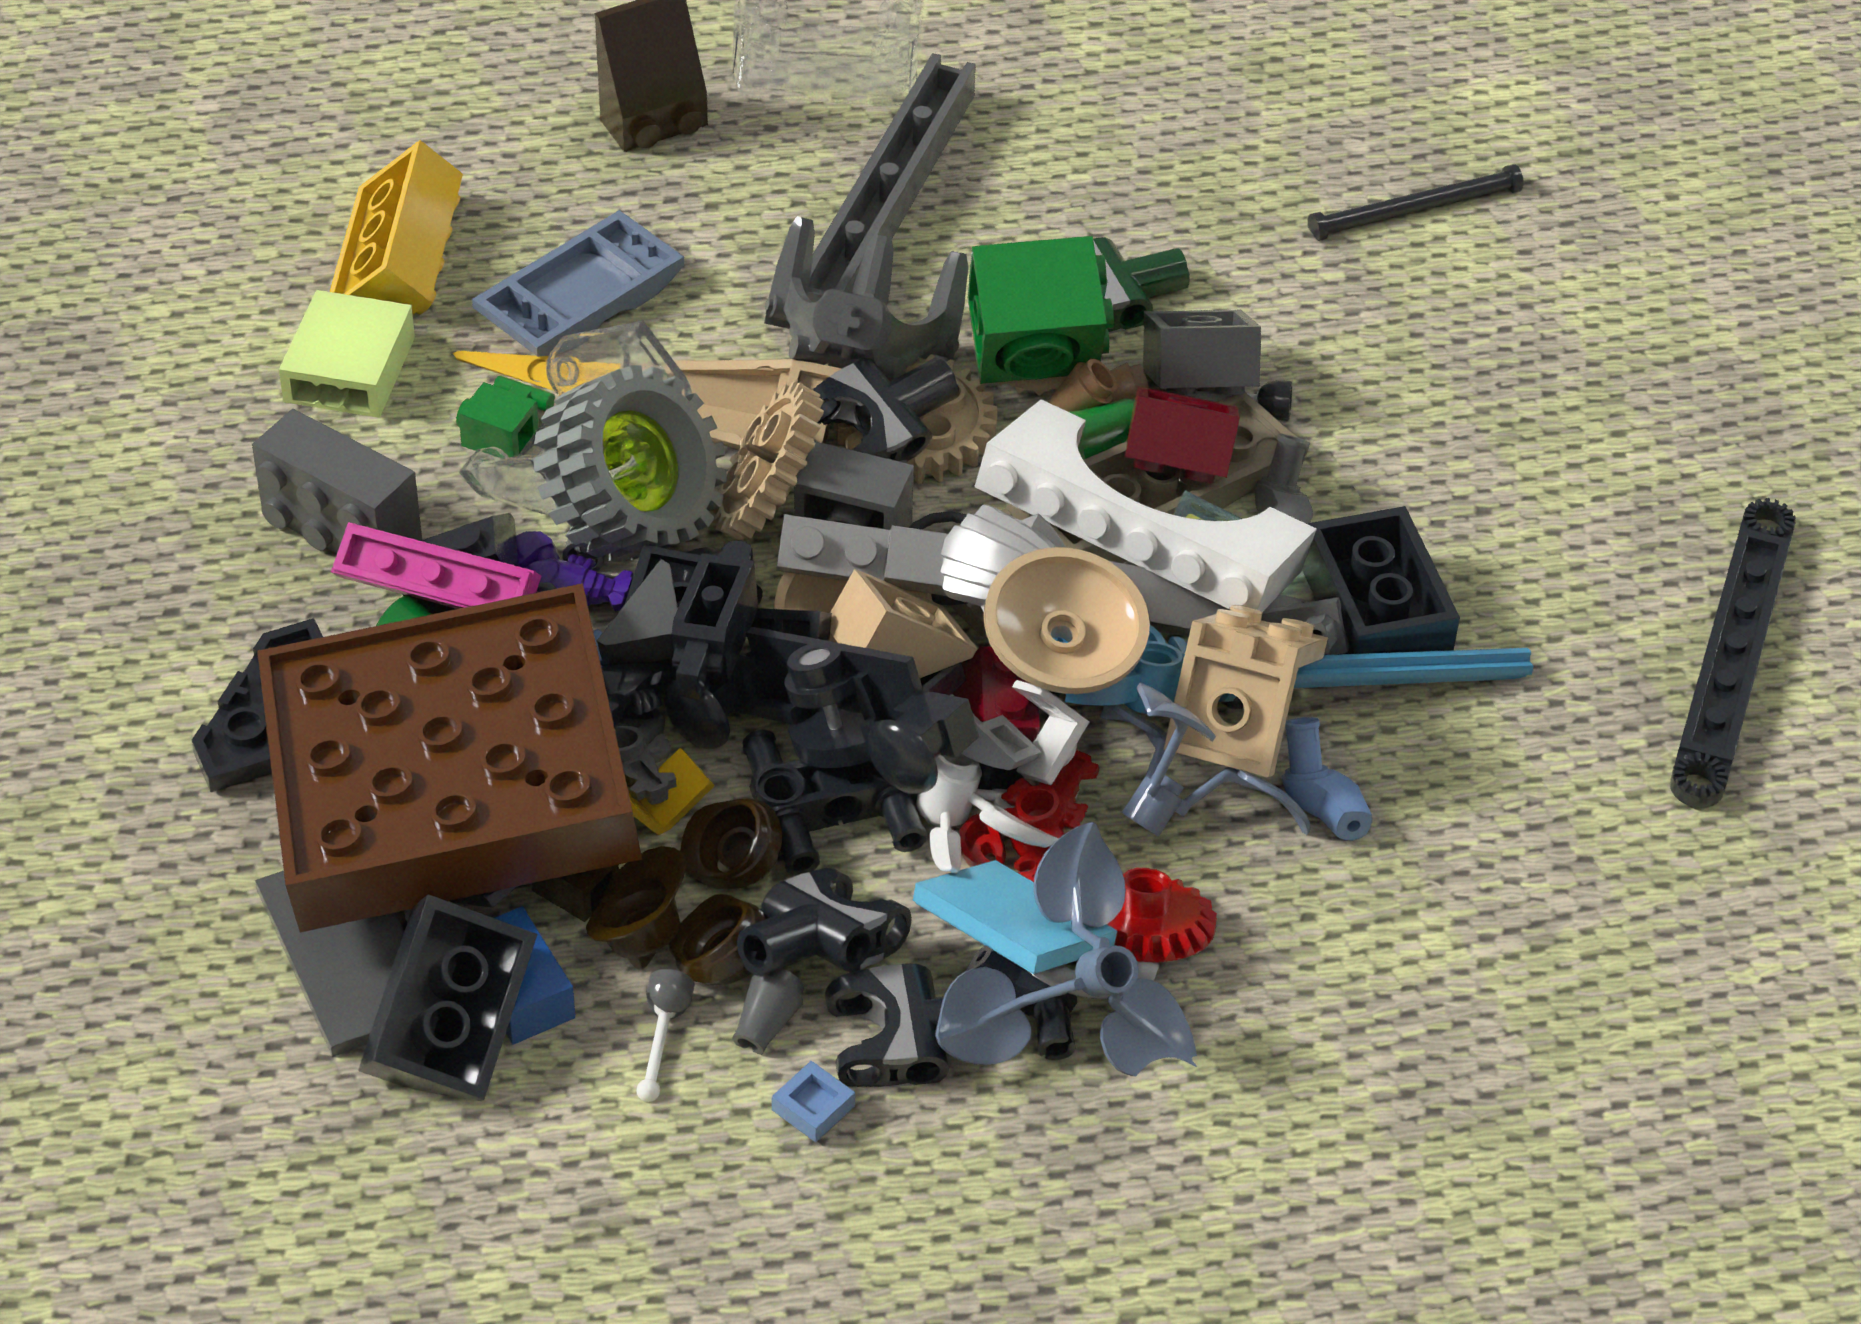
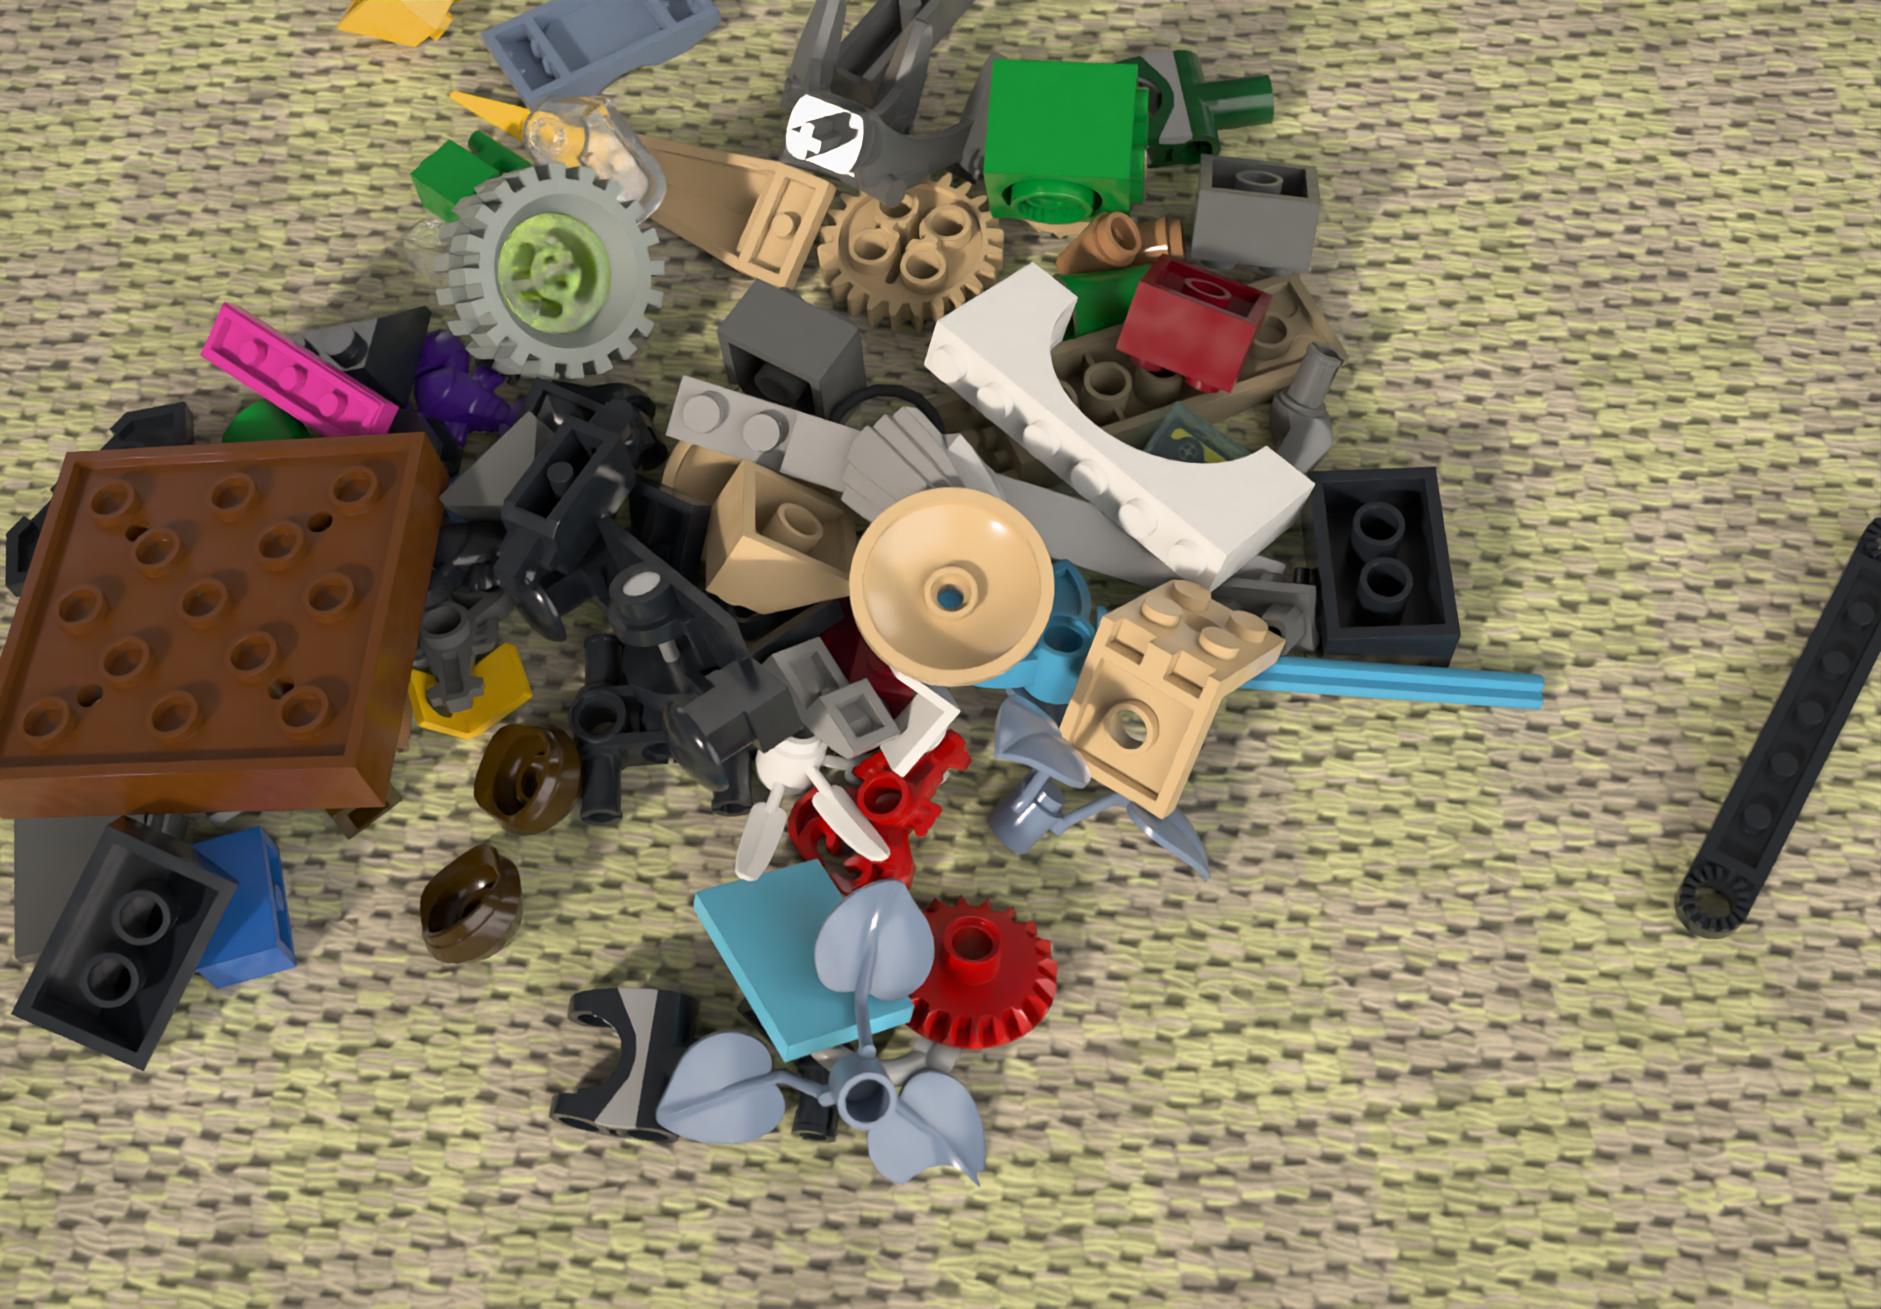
camera: 20 degrees right, 15 degrees up
dark grey brick [252,408,422,553] -> none
yellowish green brick [279,290,415,418] -> none
dark brown piece [586,846,687,969] -> none
hinge [637,969,695,1102] -> none
tan gear [713,381,824,542] -> none
dark grey cone [732,968,804,1055] -> none
black connector [737,868,912,977] -> none
medium blue plate [772,1061,855,1142] -> none
black connector [813,358,959,463] -> none
black hinge [1188,380,1292,421] -> none
medium blue arm [1281,717,1372,841] -> none
black bar [1307,164,1524,241] -> none

